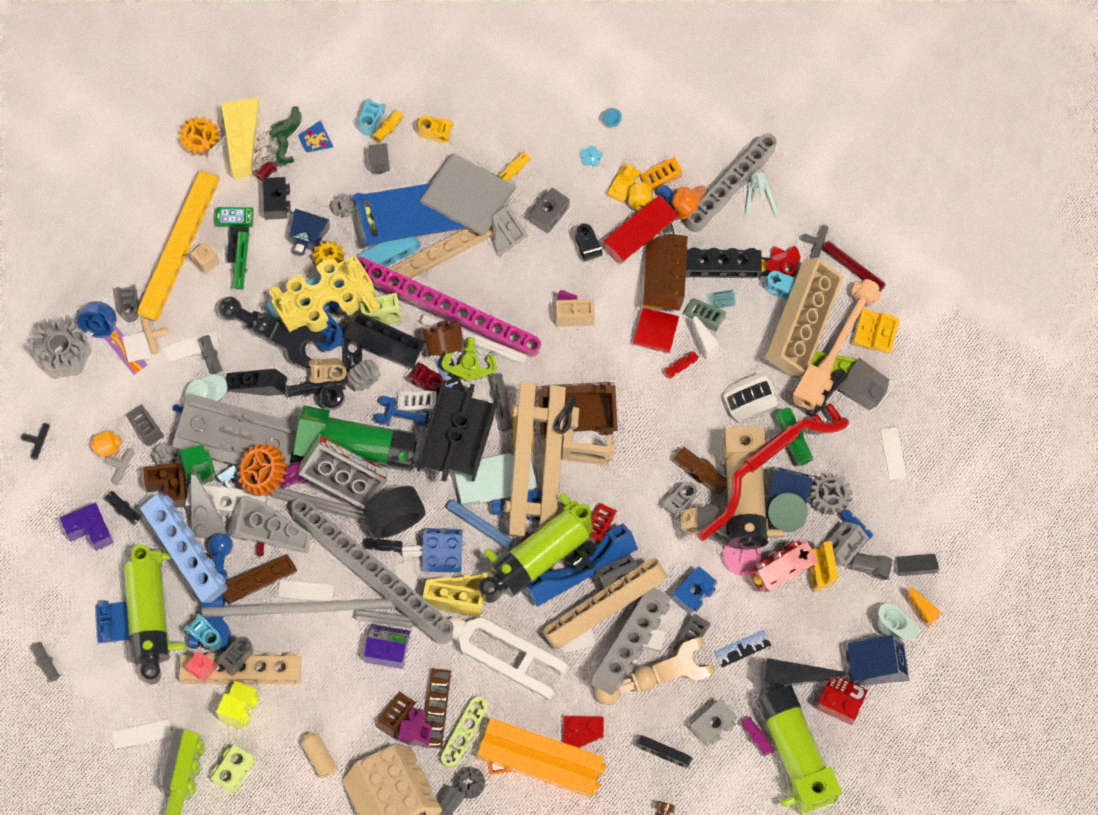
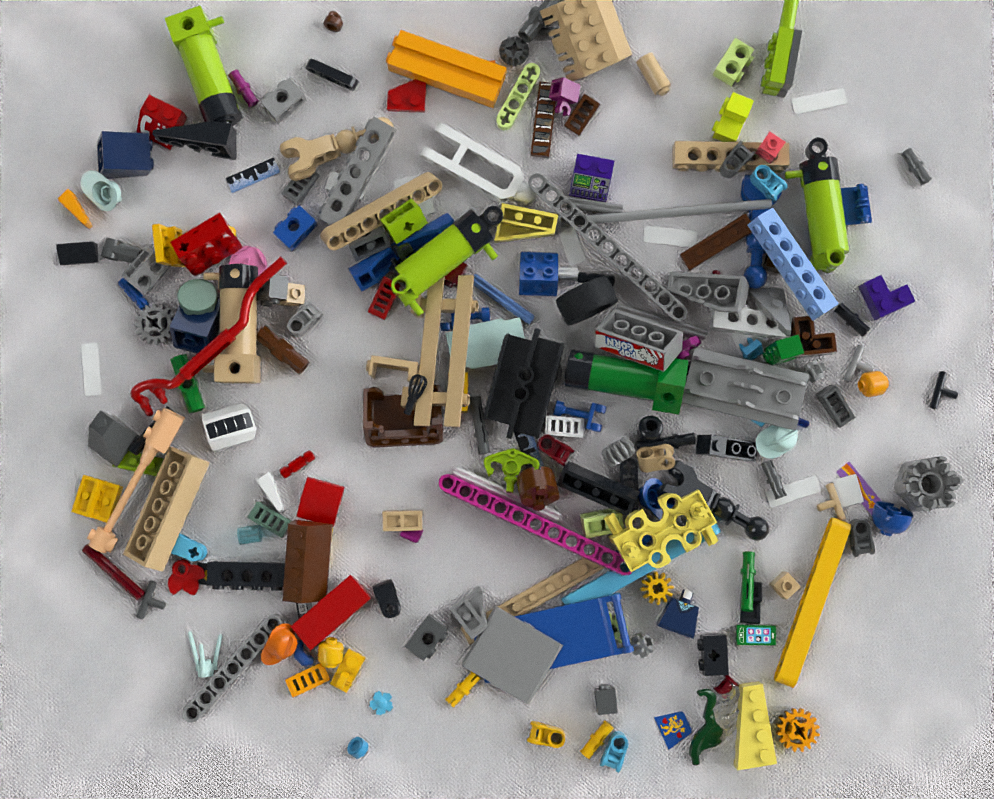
camera: 175 degrees left, 15 degrees up
orange gear [237,443,288,496] -> none
none -> lime brick [380,198,428,244]

